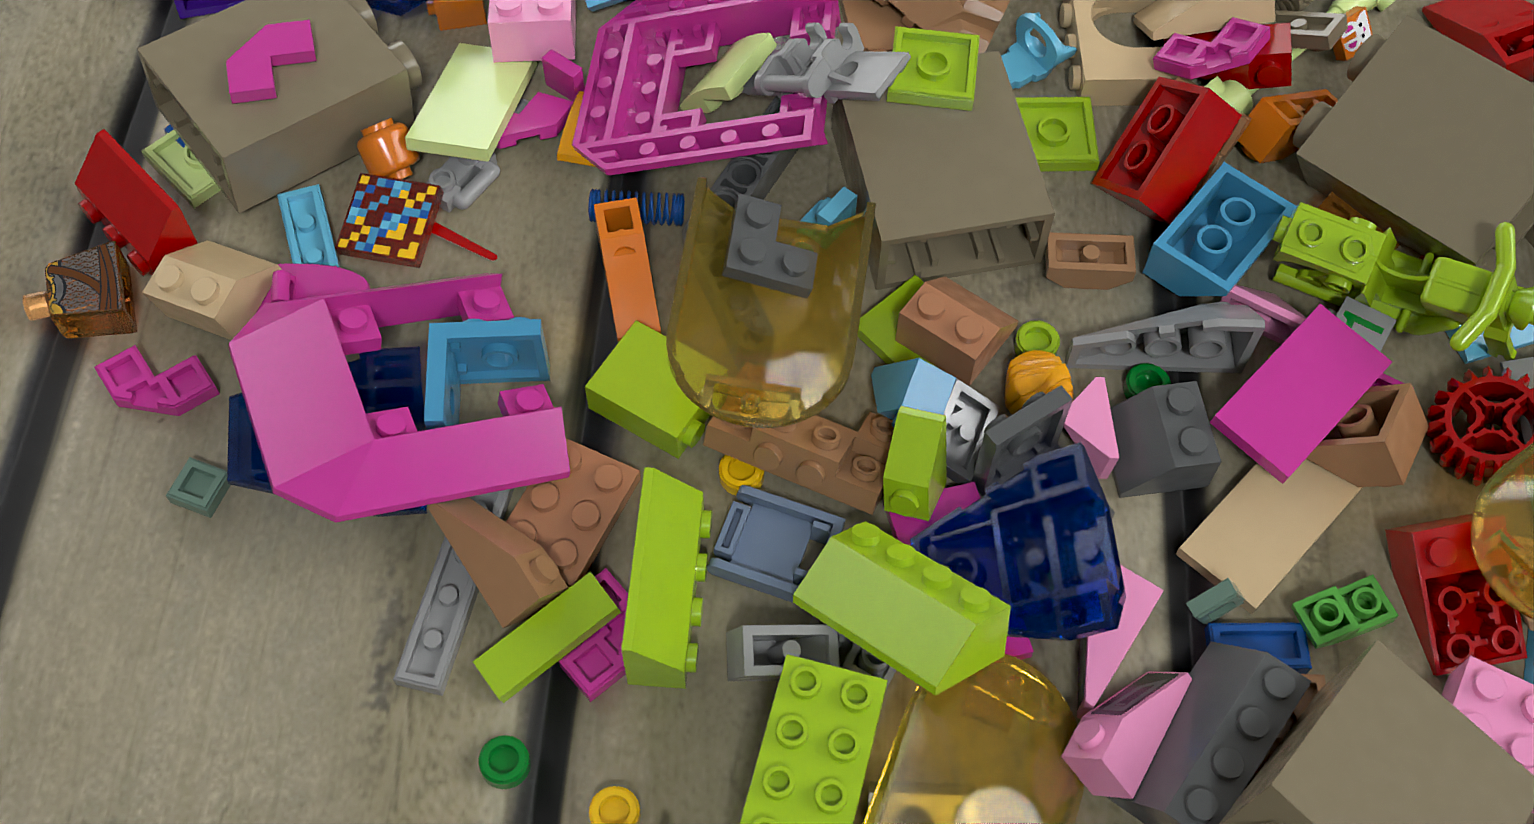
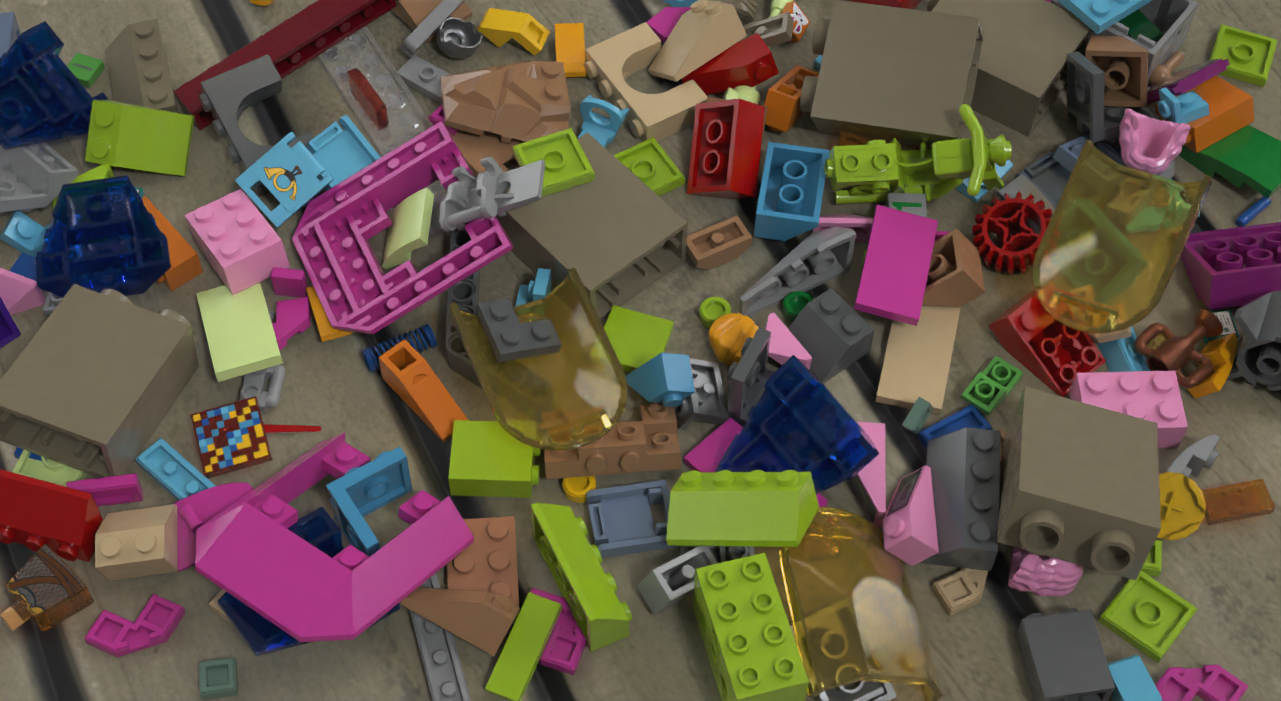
camera: 30 degrees left, 5 degrees down
dark pink tile [226,20,316,104] -> none
orange head [356,118,420,181] -> none
lime slope [883,406,947,521] -> none
nougat slope [895,276,1019,386] -> none
dark pink tile [1153,17,1270,80] -> none
none -> dark pink tile [66,473,143,507]

